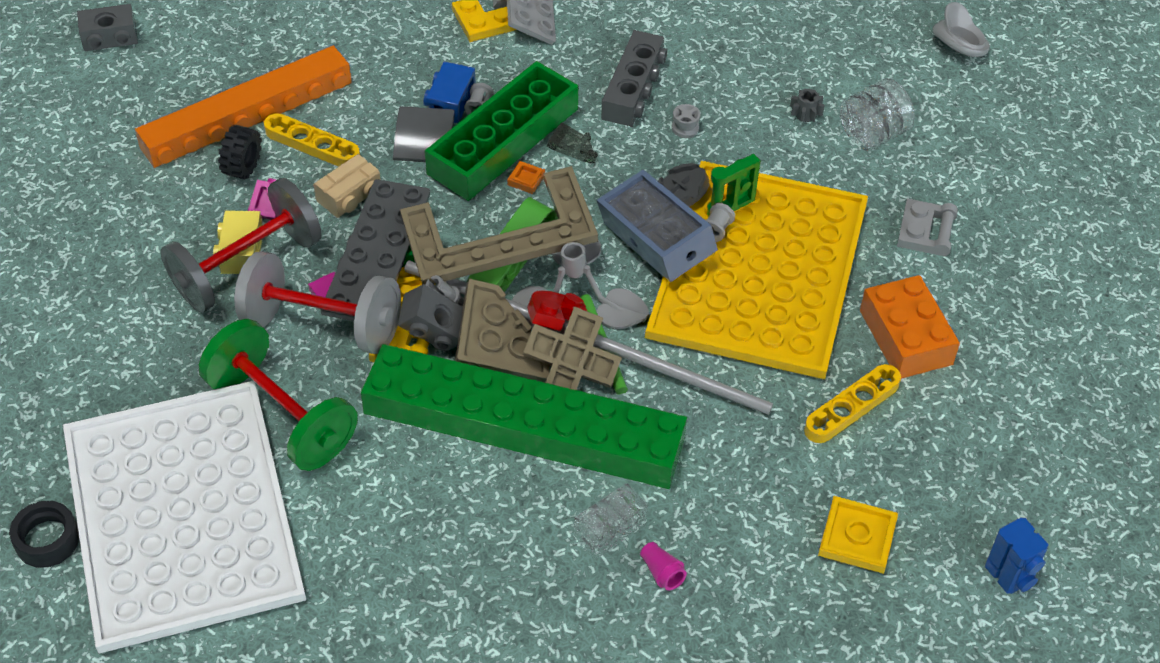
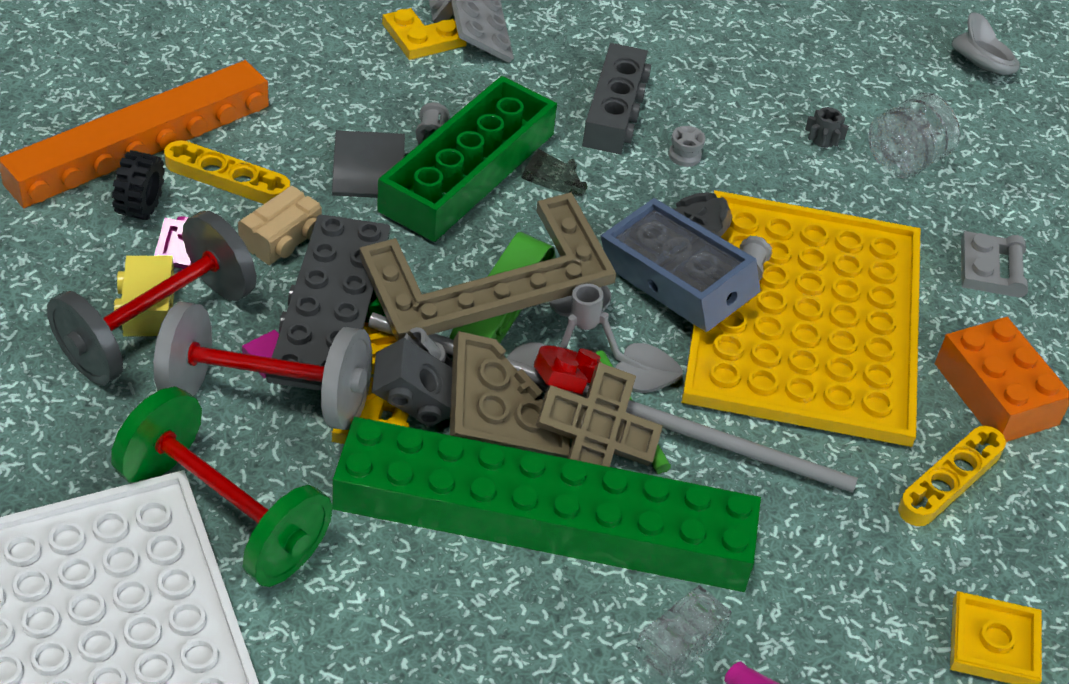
camera: 10 degrees left, 5 degrees down
blue brick [423,62,476,124] -> none
orange tile [507,161,545,194] -> none
green plate [707,153,761,217] -> none

